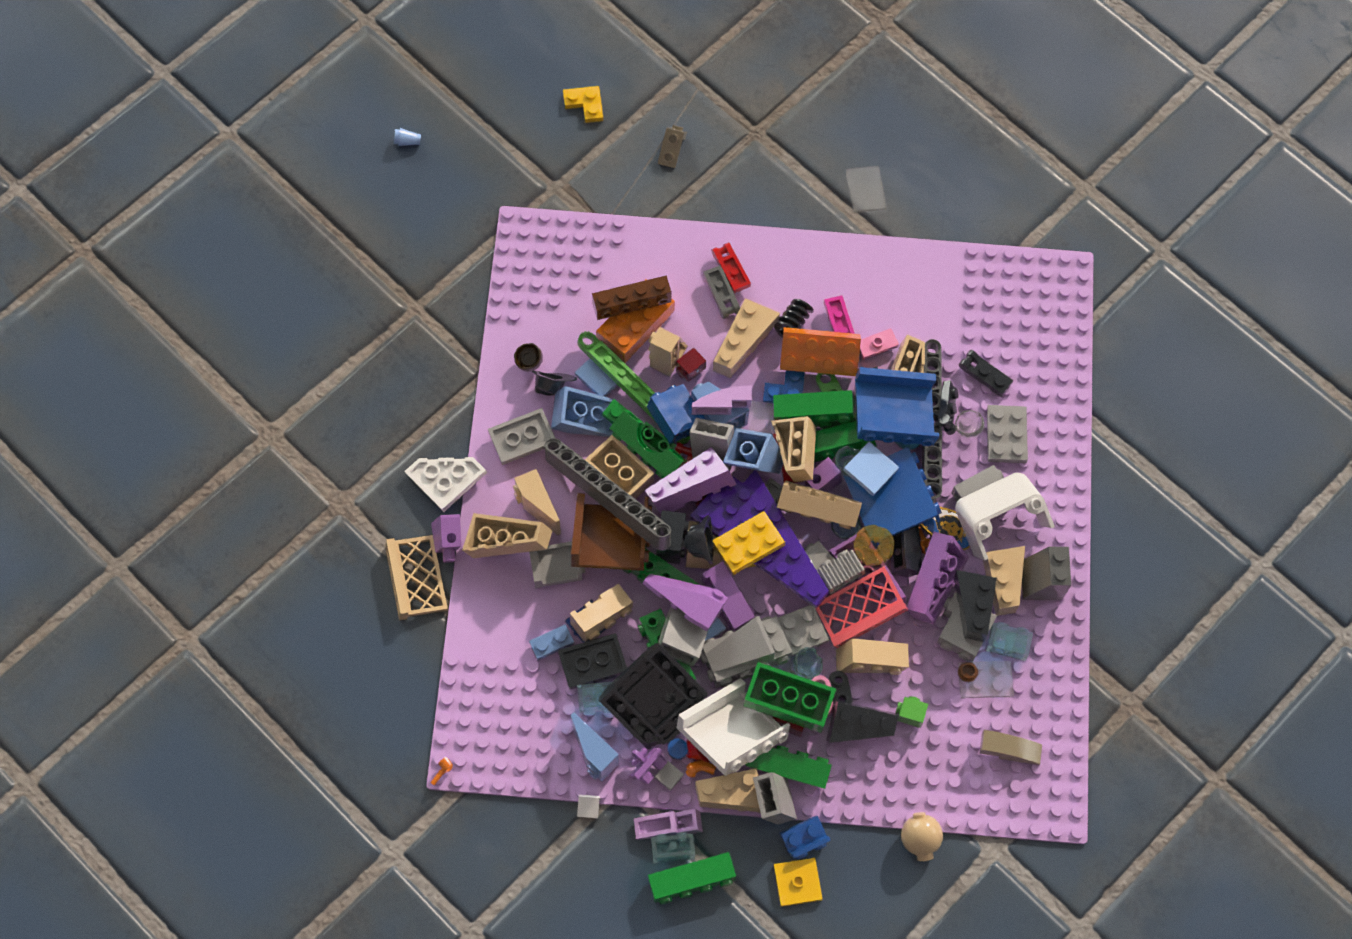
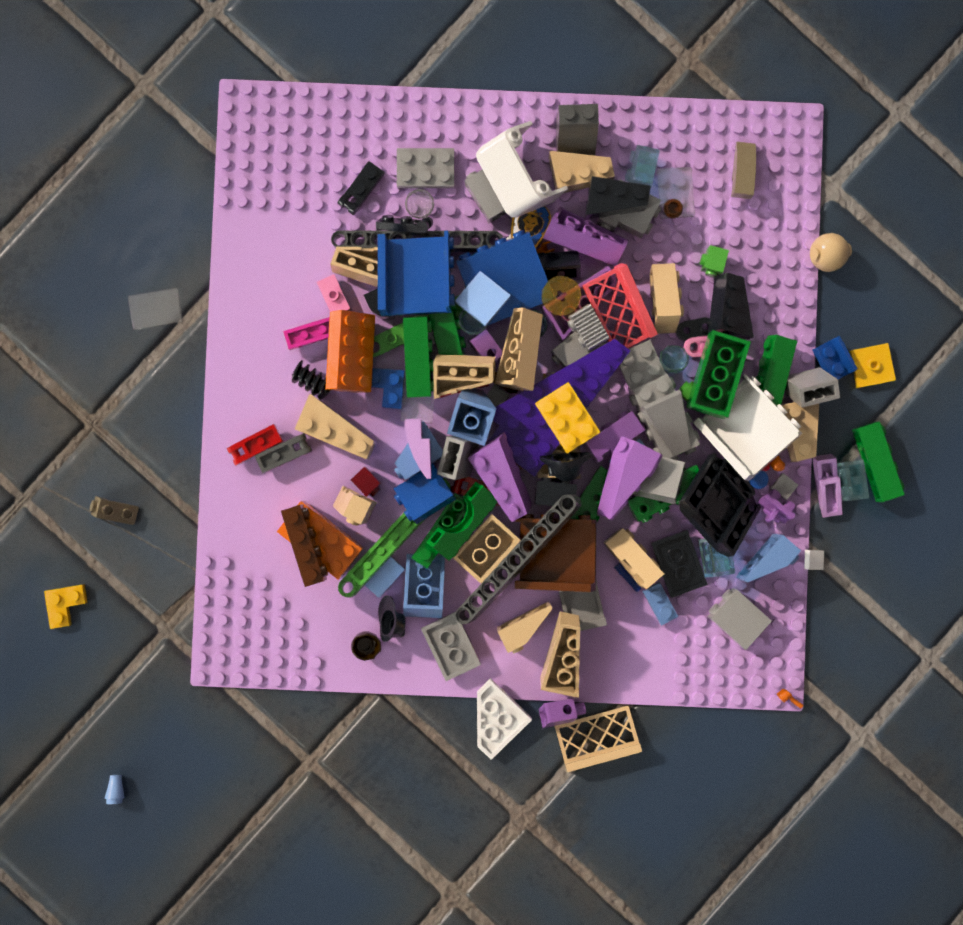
camera: 90 degrees left, 20 degrees up
none -> light grey brick [707,588,772,650]

